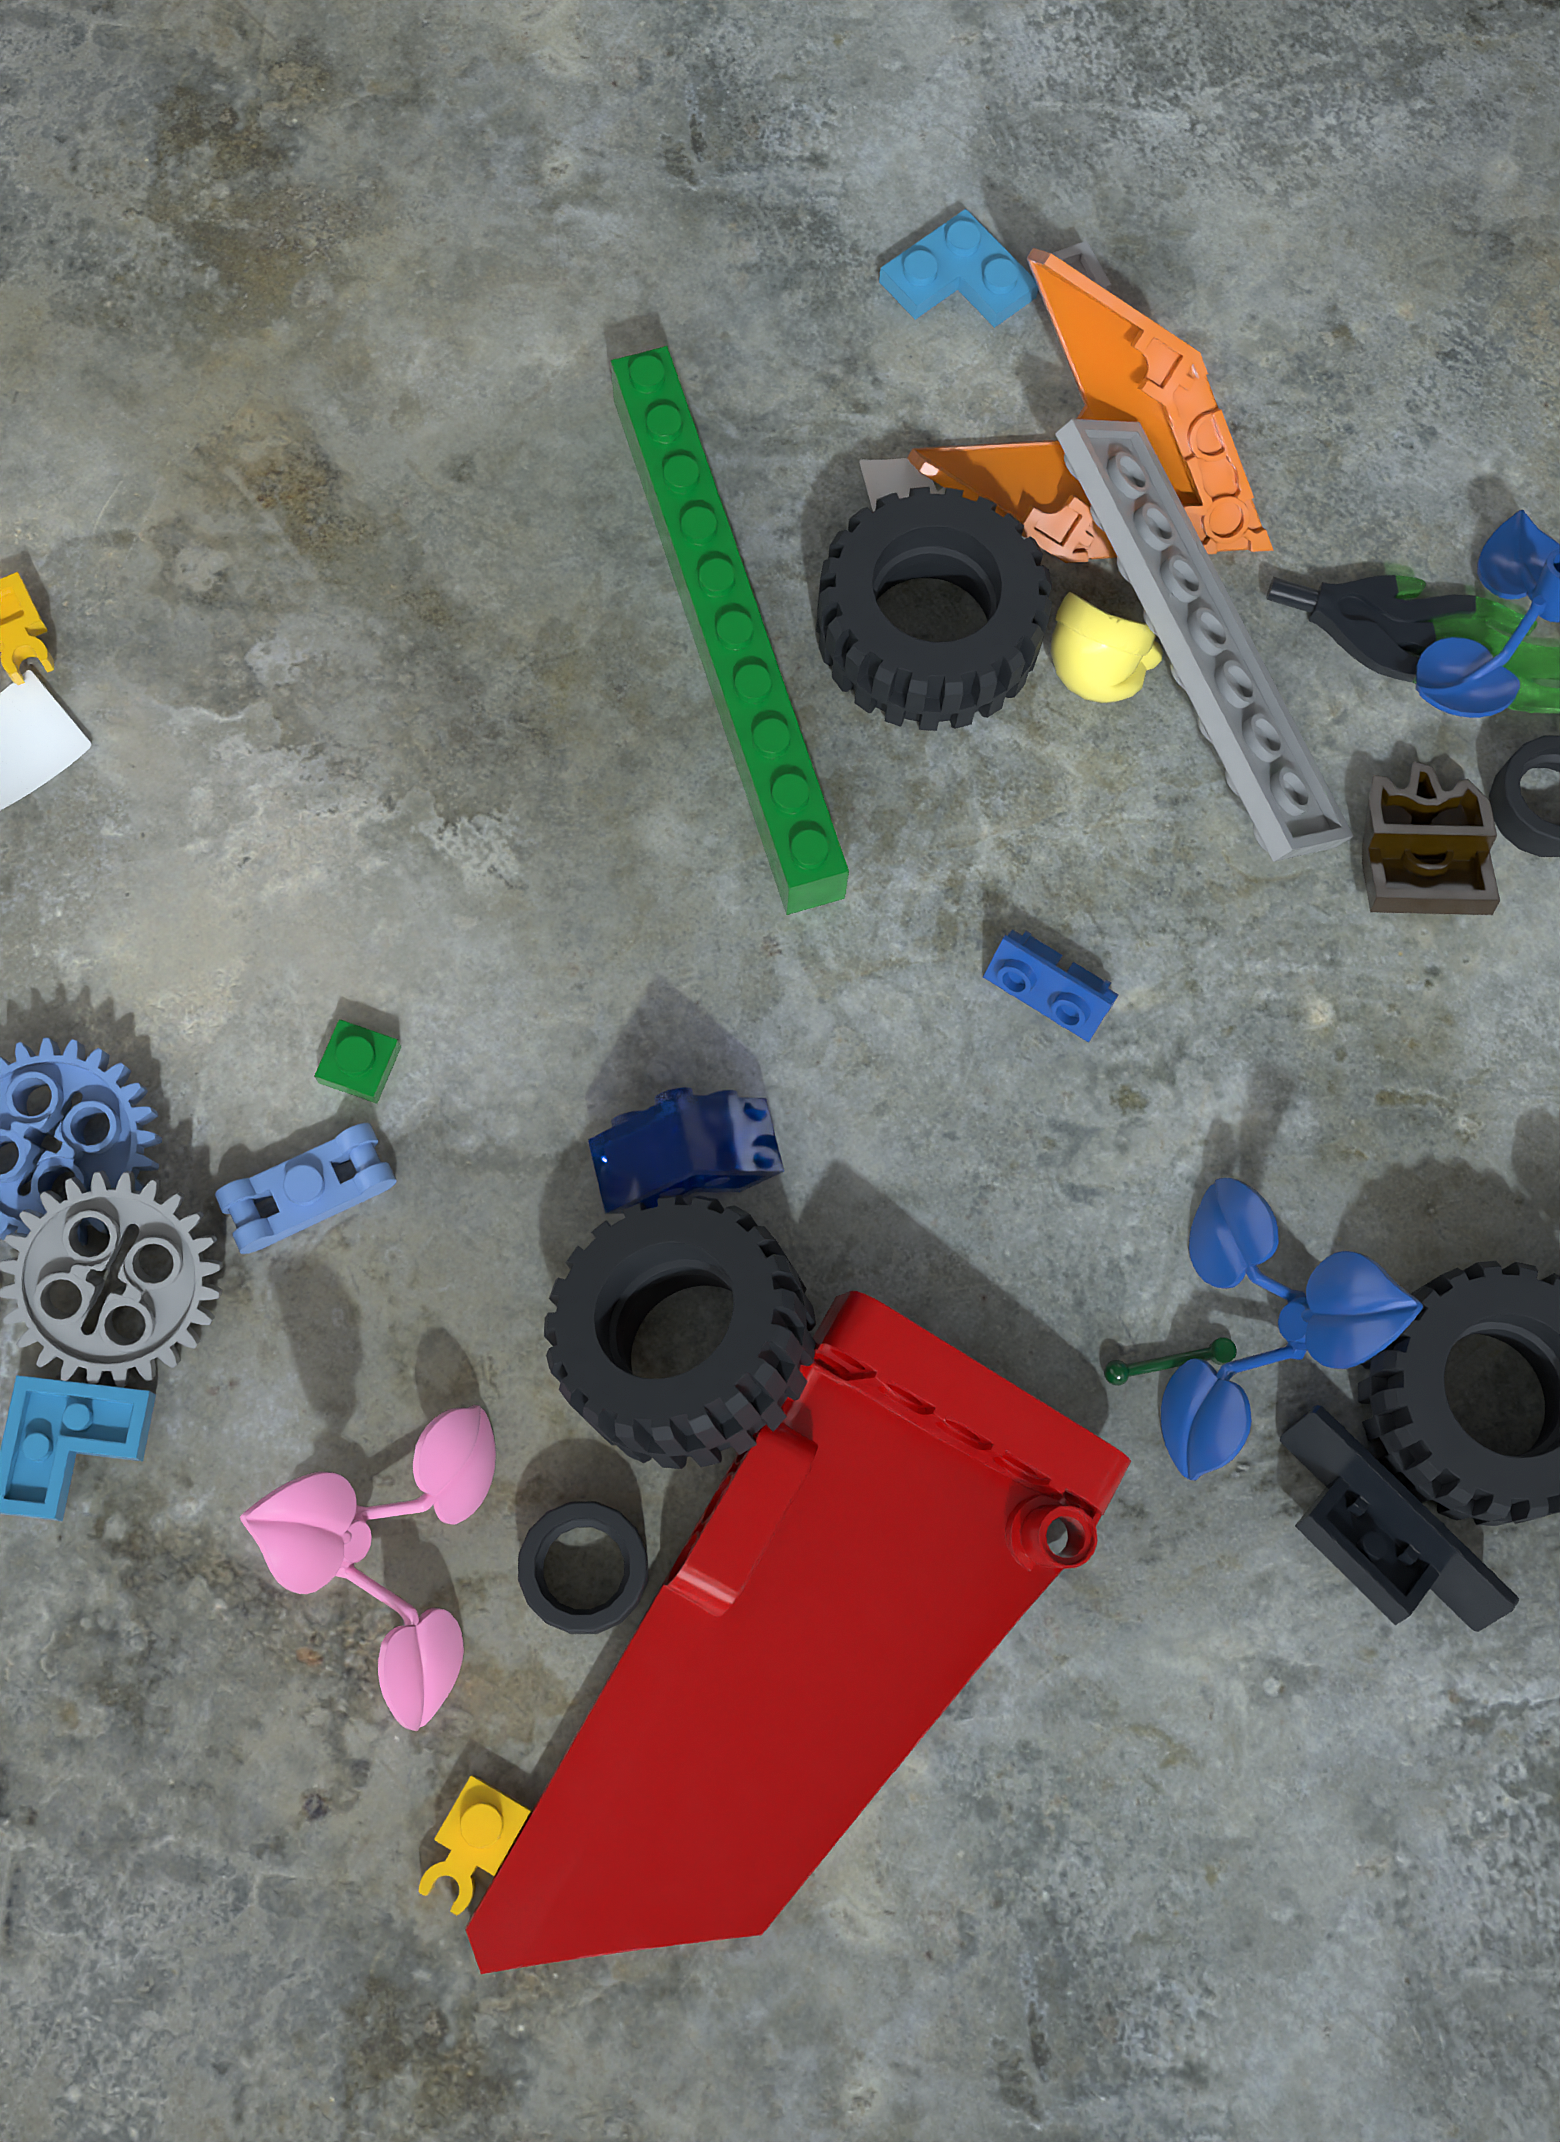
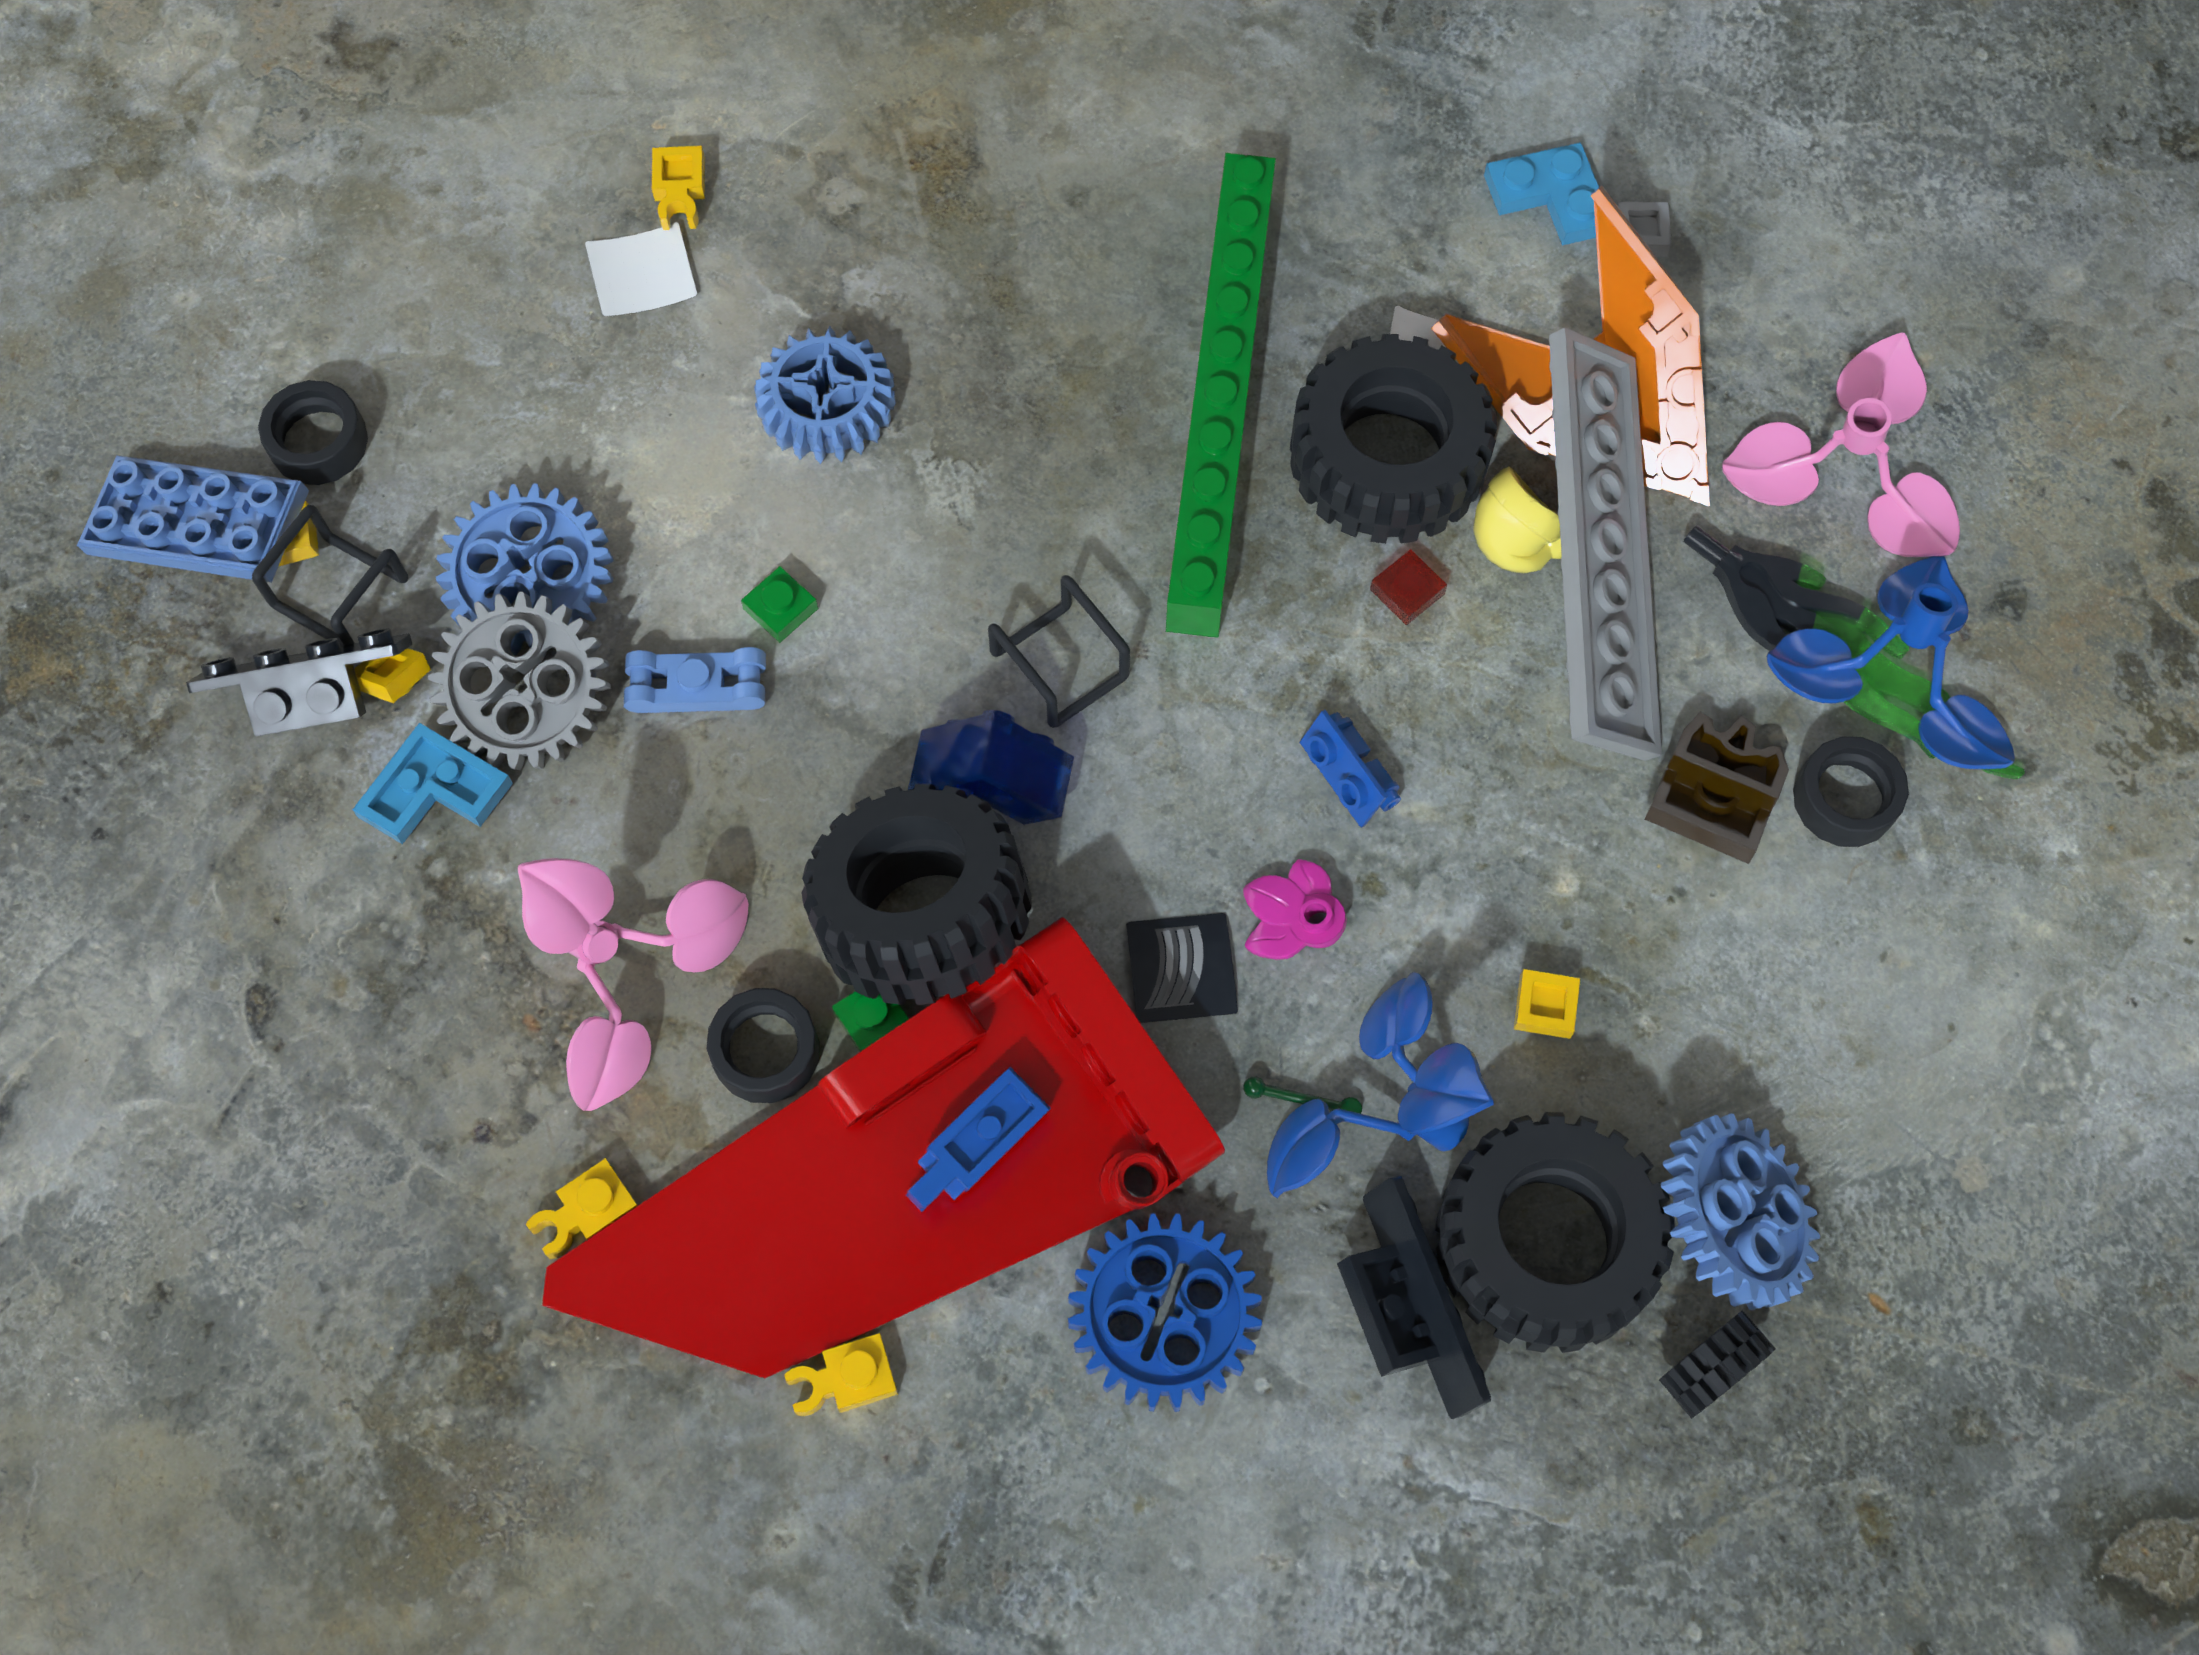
camera: 30 degrees right, 5 degrees down
none -> medium blue gear [754,326,896,464]
none -> yellow plate [784,1333,898,1416]
none -> green plate [832,992,909,1052]
none -> blue hinge [906,1067,1051,1212]
none -> black piece [988,575,1130,728]
none -> blue gear [1068,1213,1262,1412]
none -> black sticker [1126,913,1238,1023]
none -> dark pink plate [1243,859,1347,960]
none -> clear red plate [1370,549,1447,626]
none -> yellow plate [1513,969,1580,1039]
none -> bright pink plant [1722,333,1960,557]

